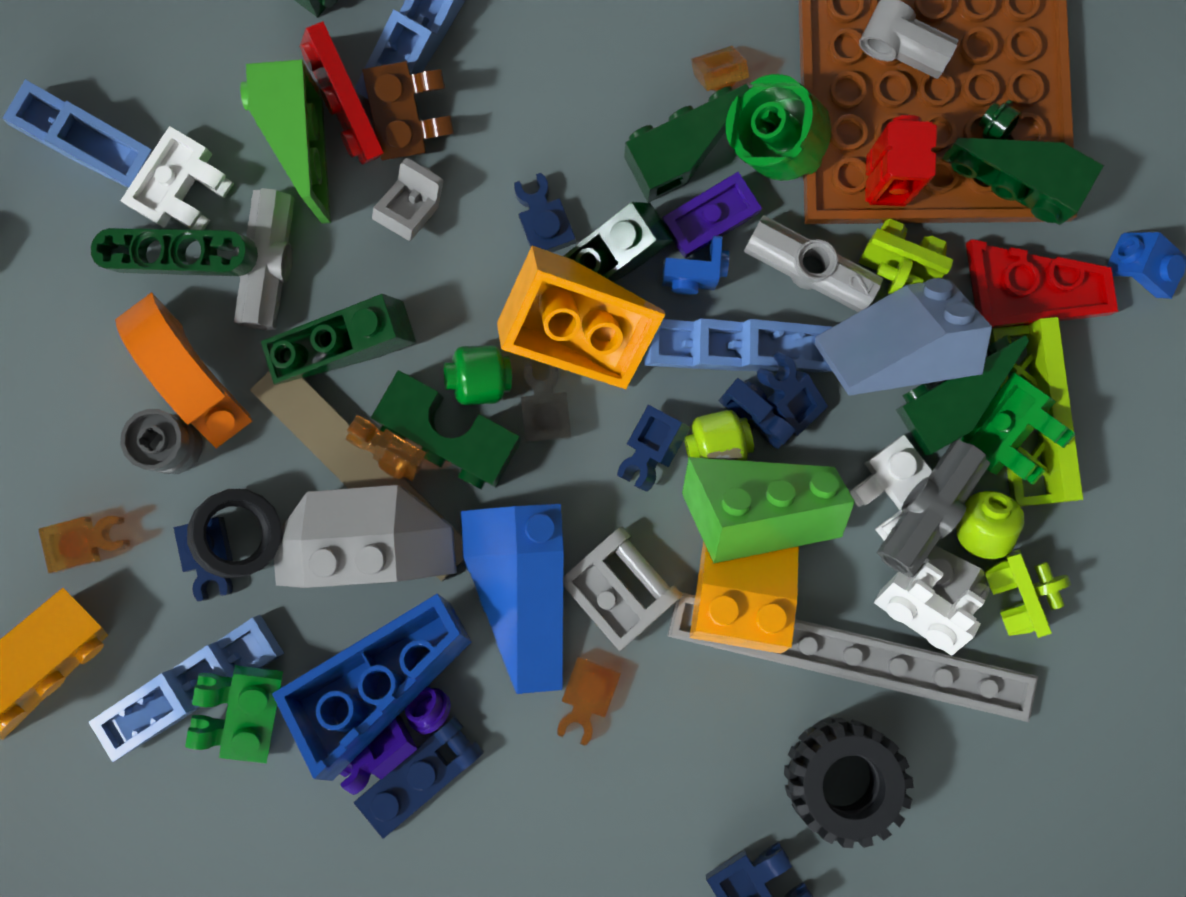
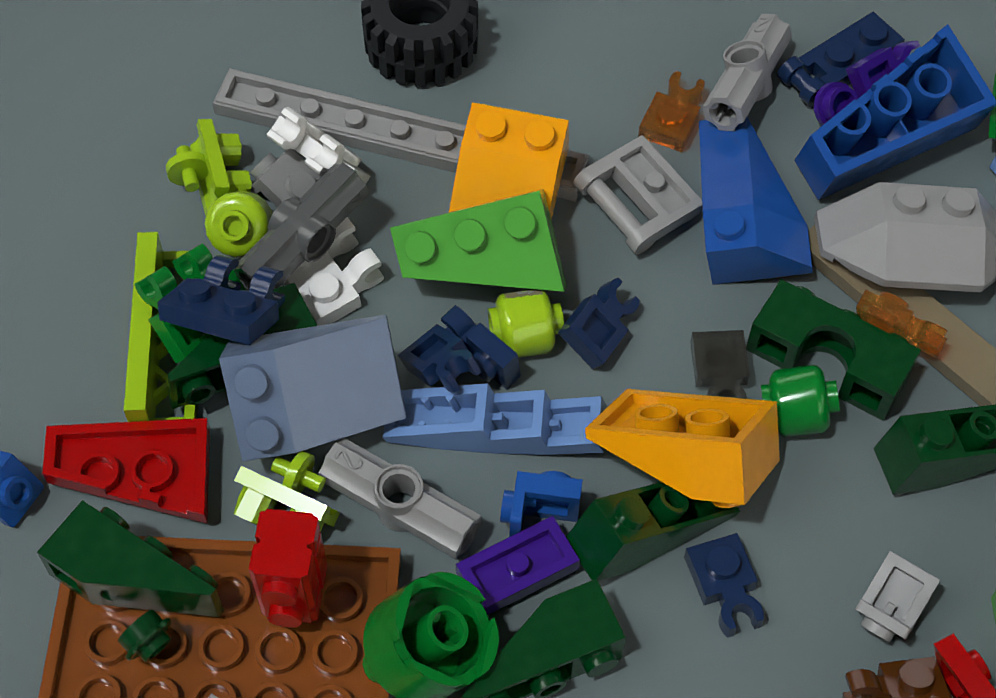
camera: 175 degrees left, 25 degrees down
none -> dark blue plate [157,255,285,345]
none -> light grey piece [703,14,792,131]

